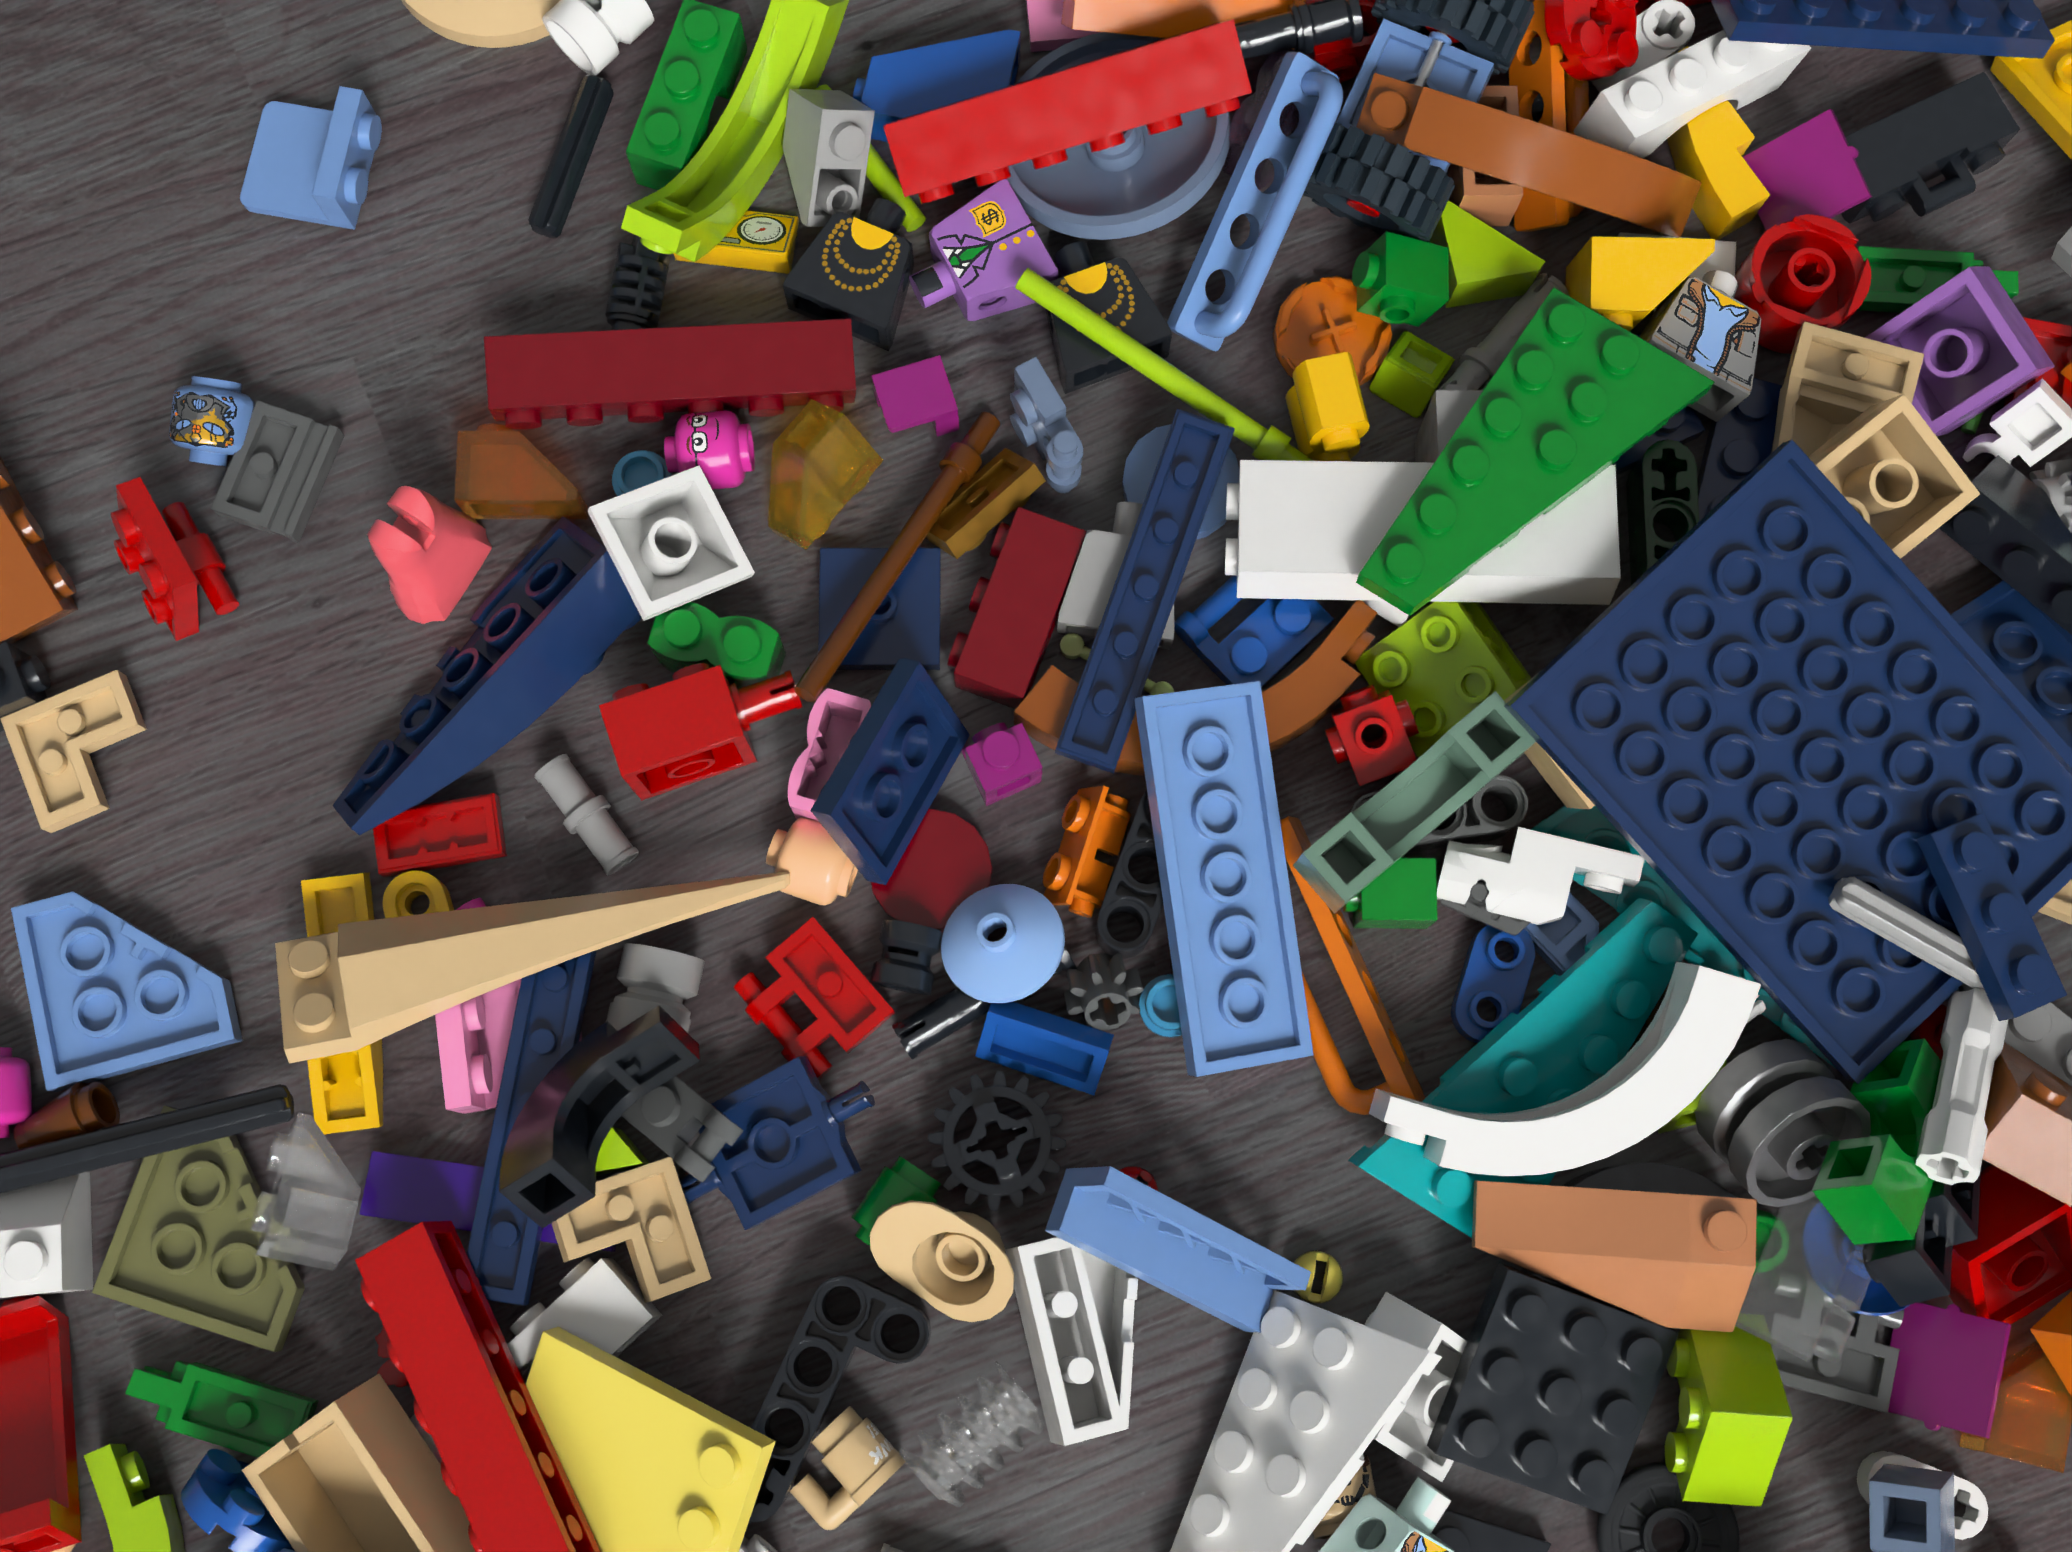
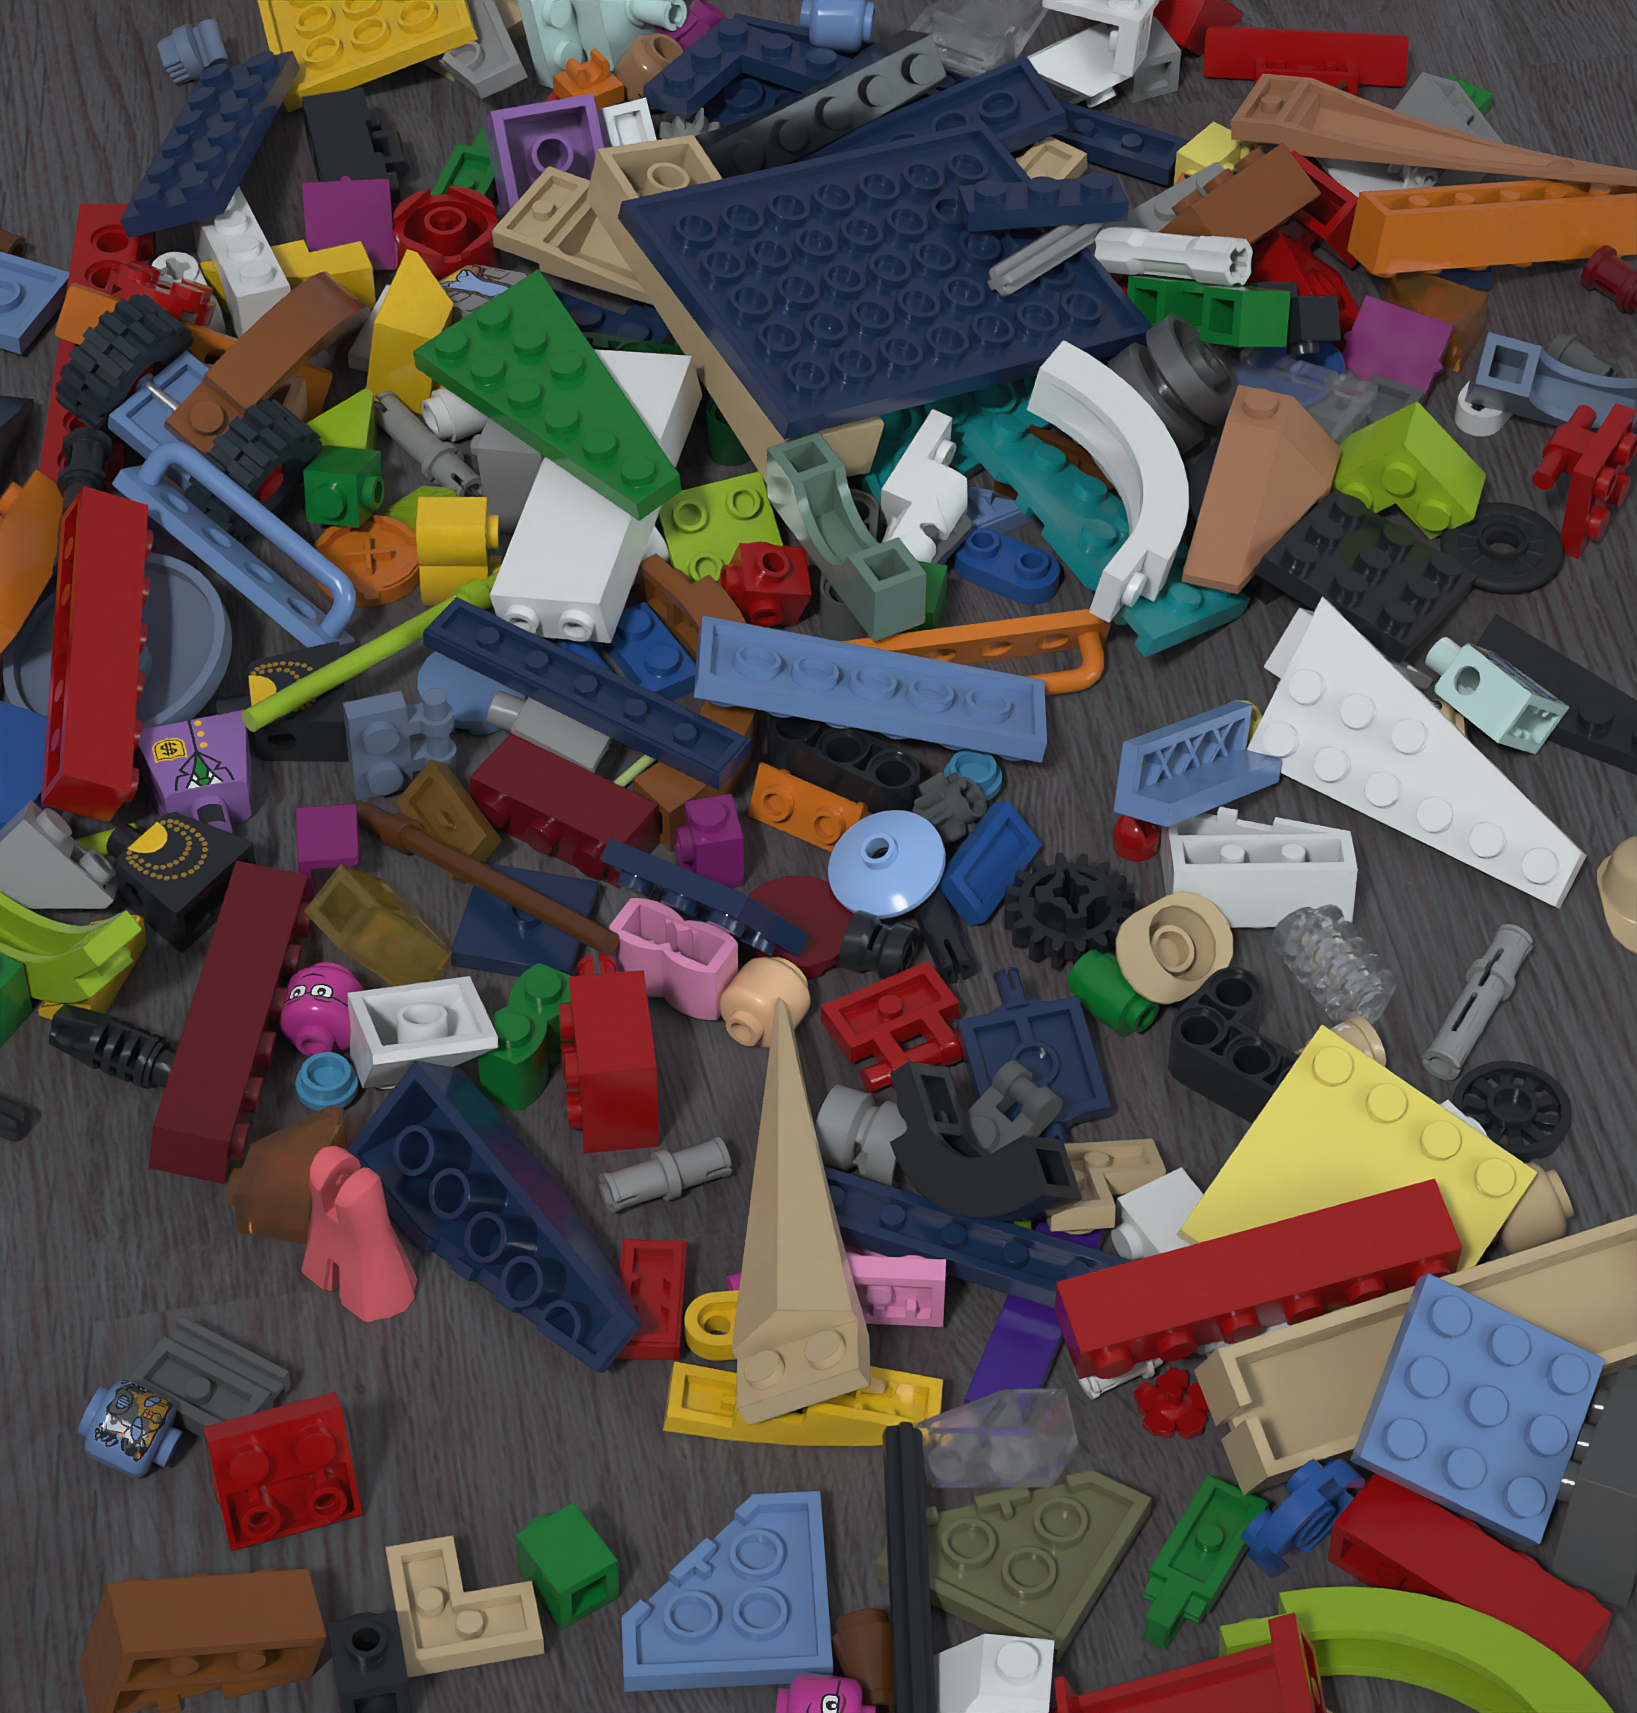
camera: 75 degrees left, 30 degrees down
none -> green brick [515,1502,620,1630]

